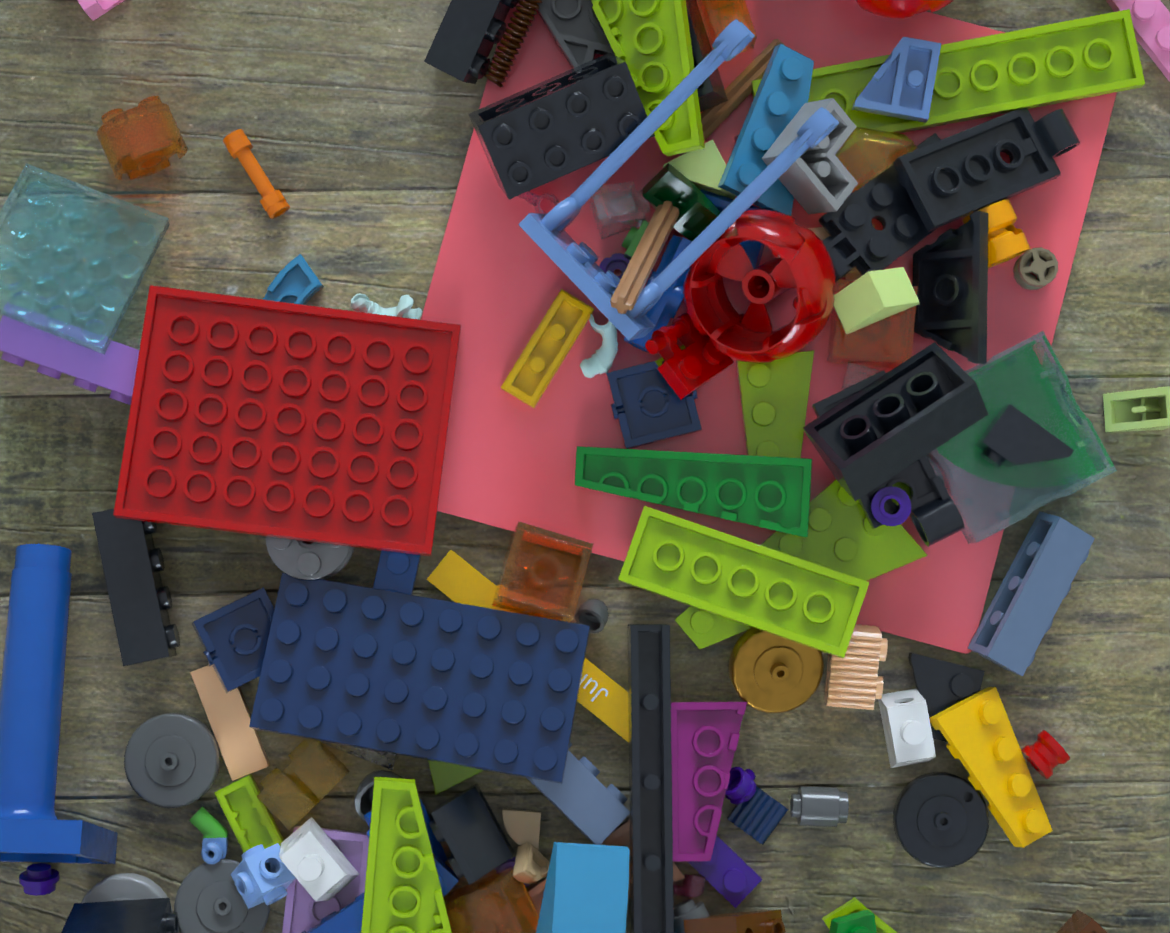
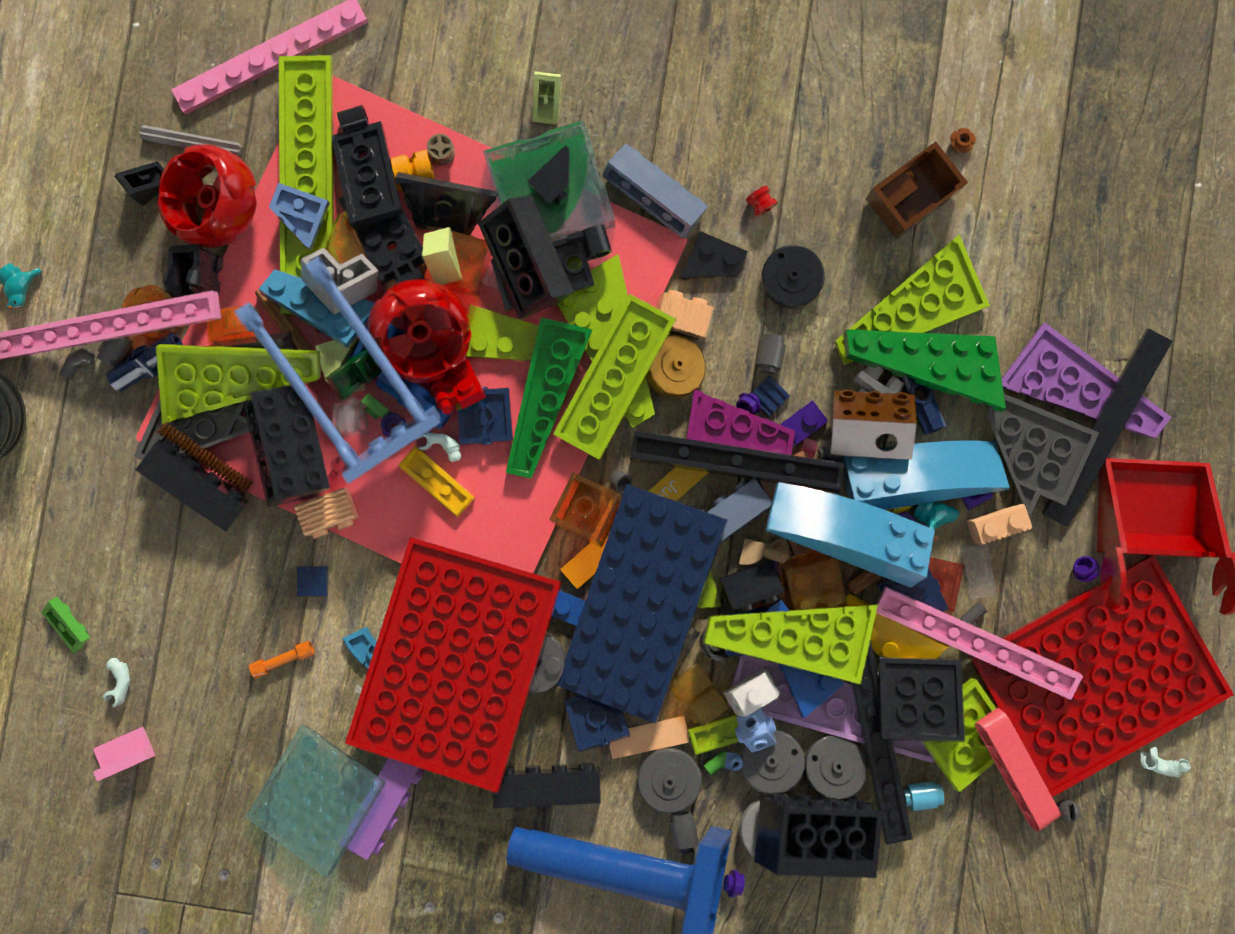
camera: 80 degrees left, 0 degrees up
clear orange brick [97,96,188,180] -> none
light aqua piece [351,293,422,320] -> none
medium nougat axle [610,201,679,314] -> none
dark purple plate [871,487,911,526] -> none
white torso [878,688,936,768] -> none
yellow wing [929,687,1053,848] -> none
none -> light nougat brick [294,487,359,539]
none -> dark blue piece [297,566,328,596]
none -> dark grey brick [669,811,699,853]

